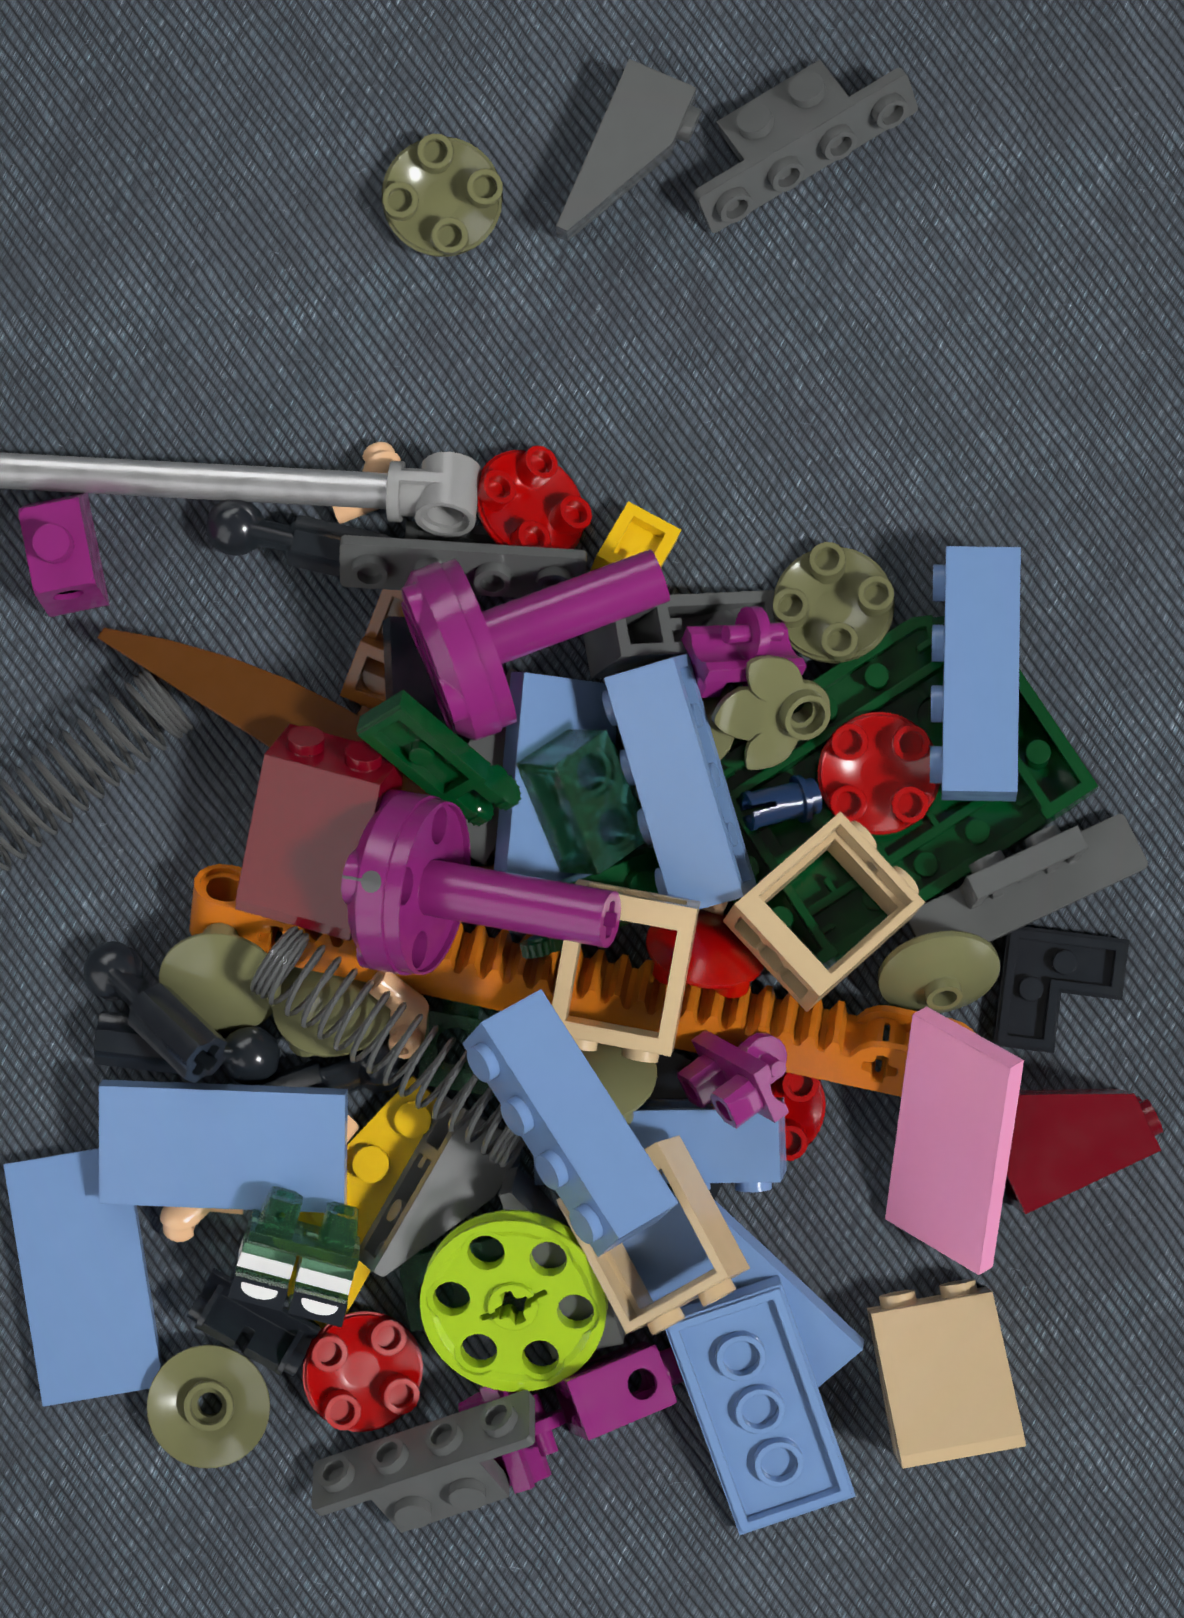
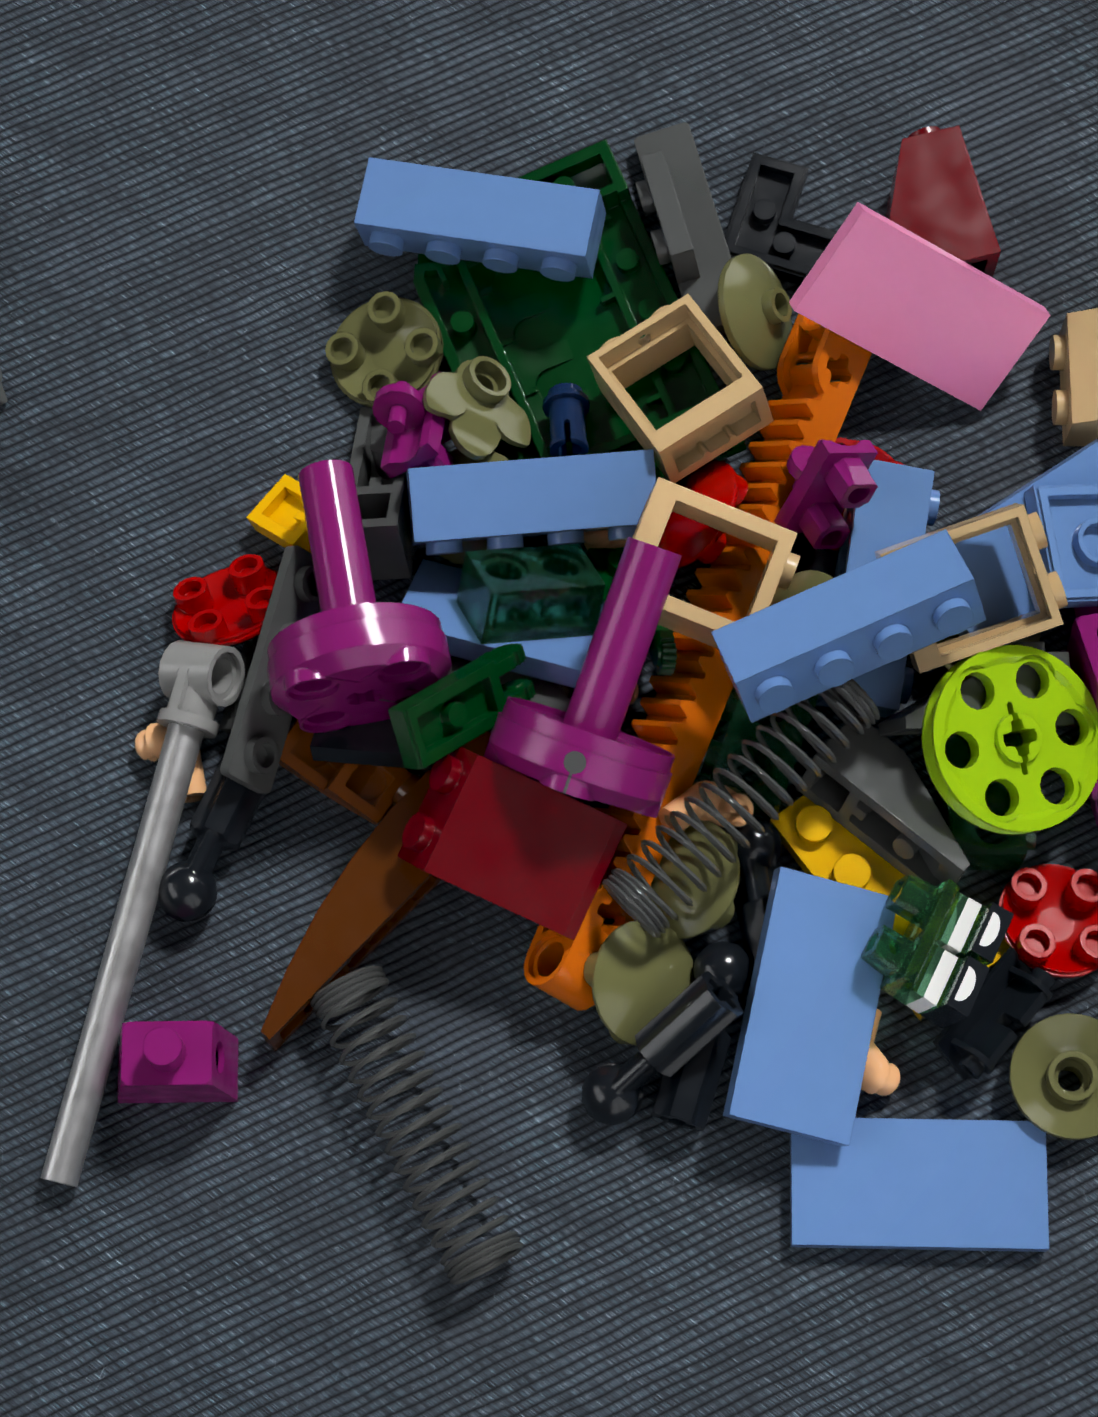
camera: 80 degrees left, 15 degrees down
red dish [818,712,940,835] -> none

